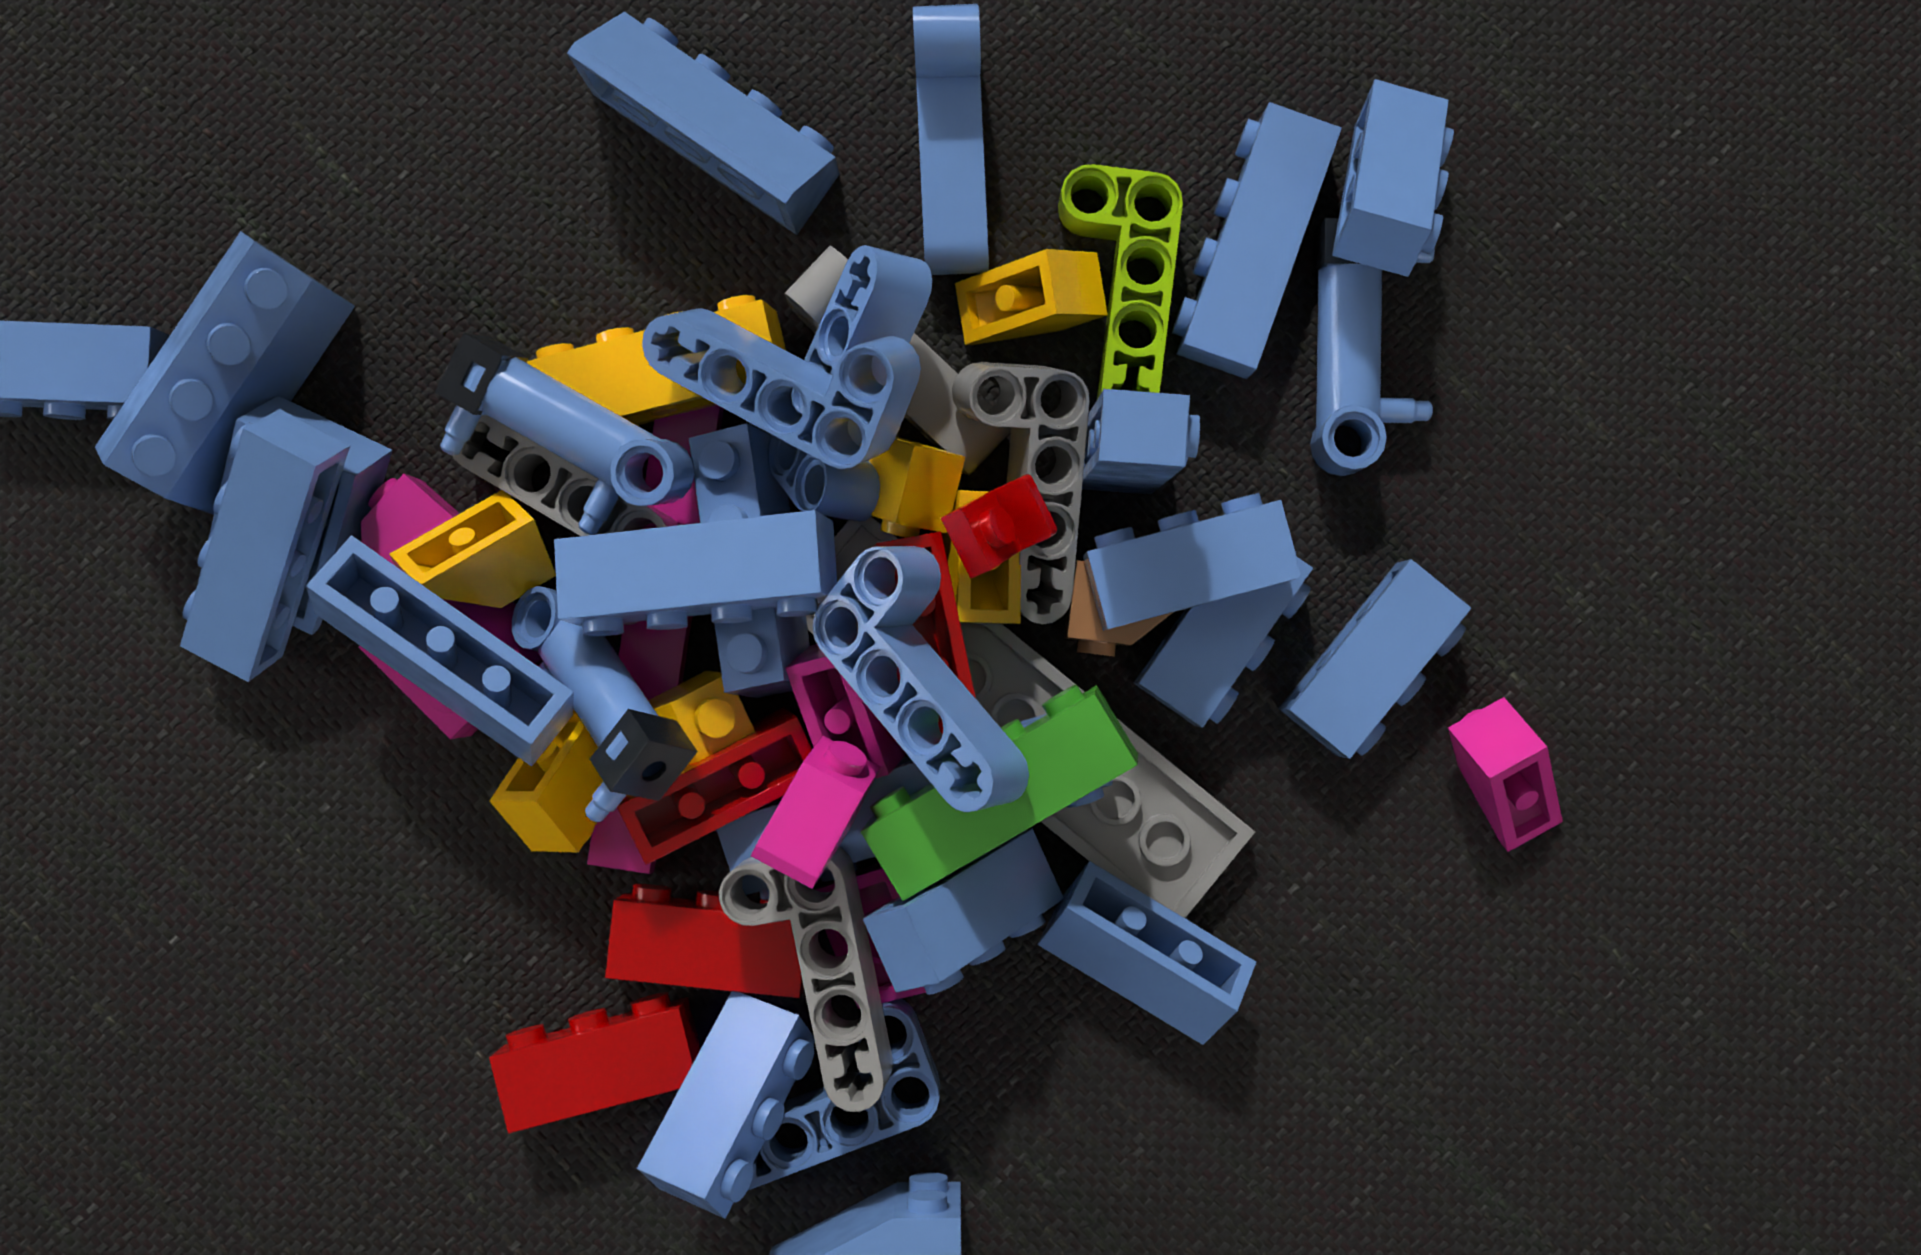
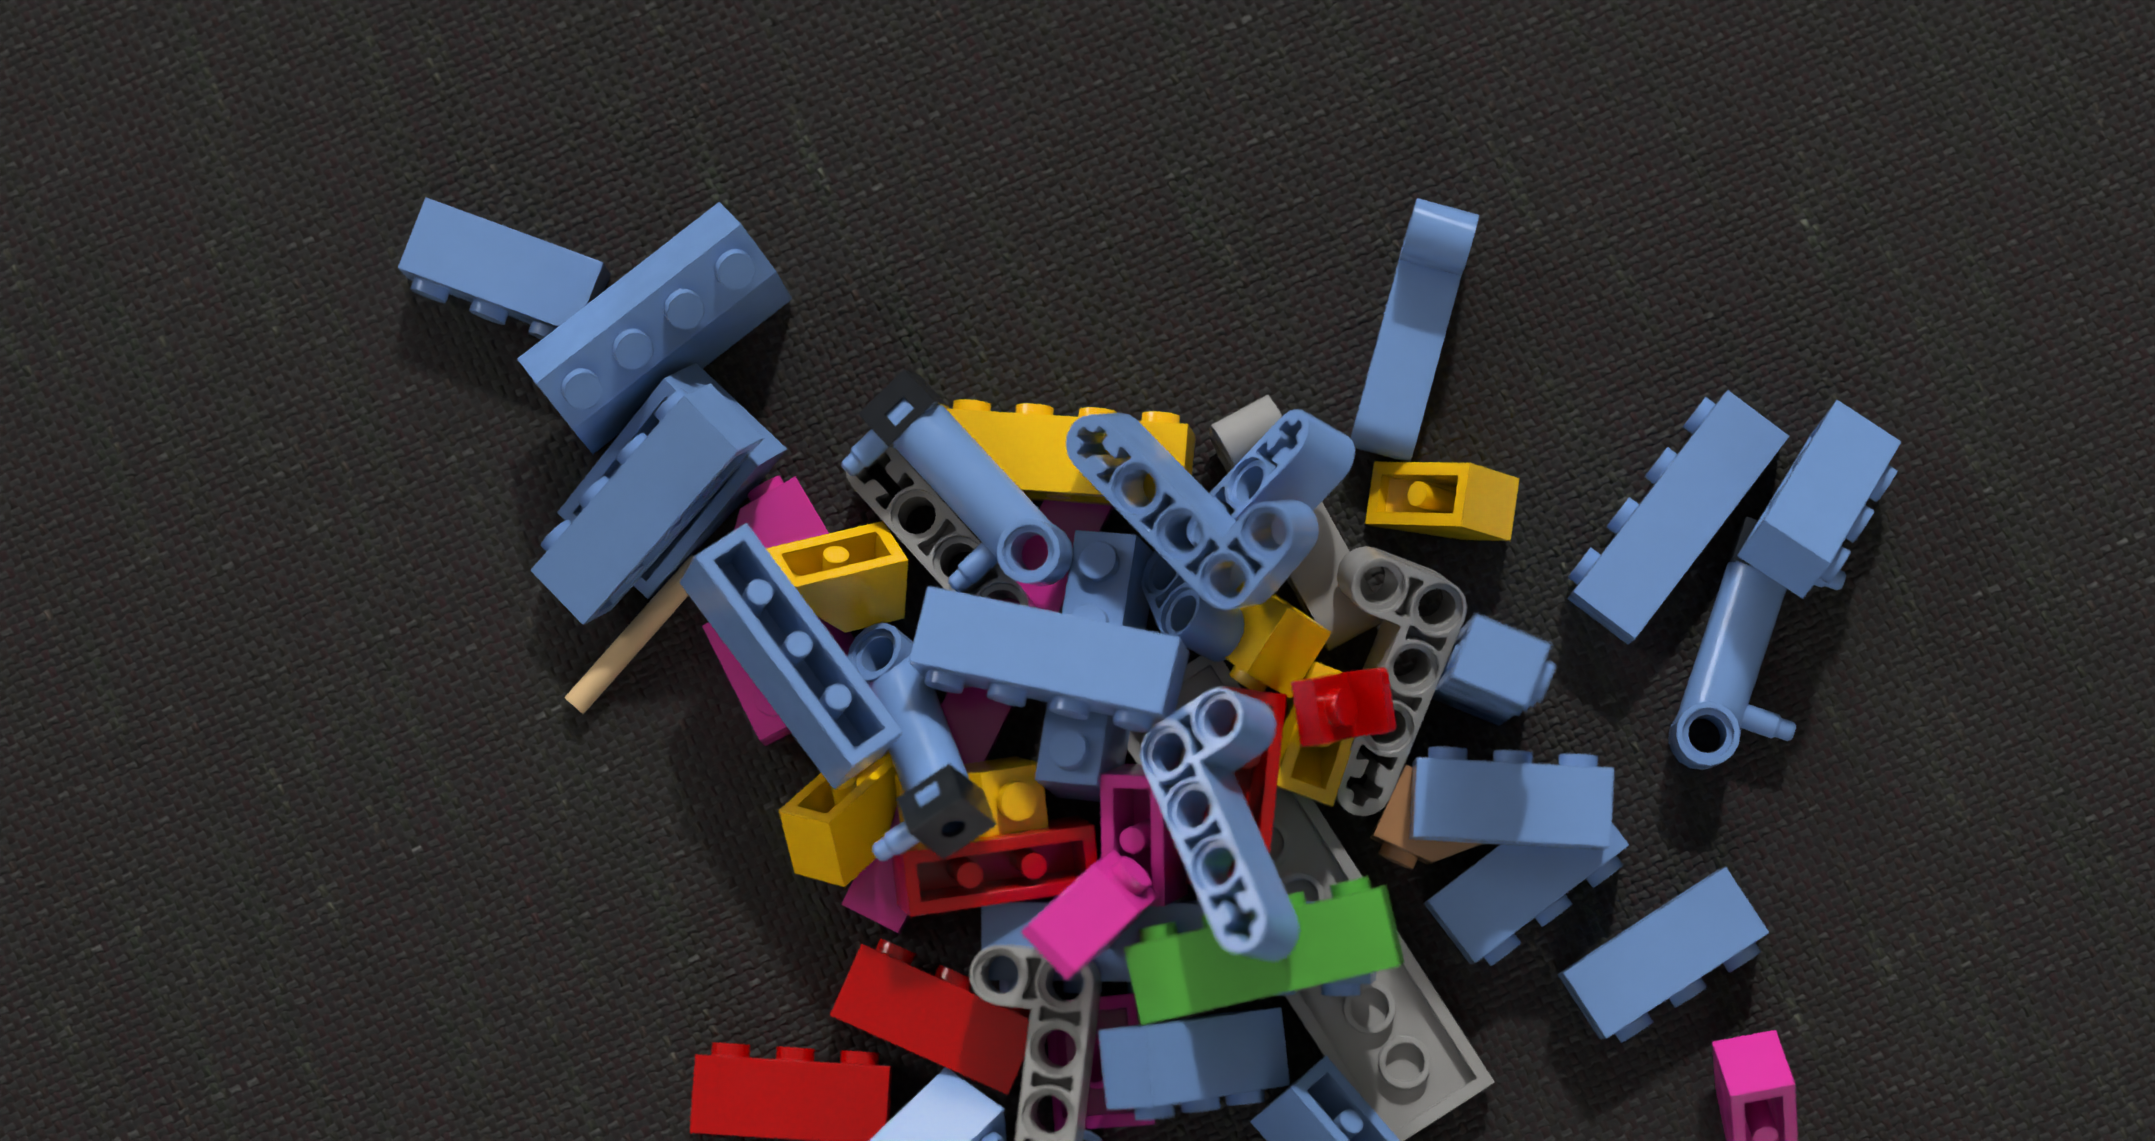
camera: 25 degrees right, 5 degrees down
medium blue slope [567,12,839,235] -> none
lime beam [1058,164,1183,399] -> none
none -> tan bar [564,554,694,714]

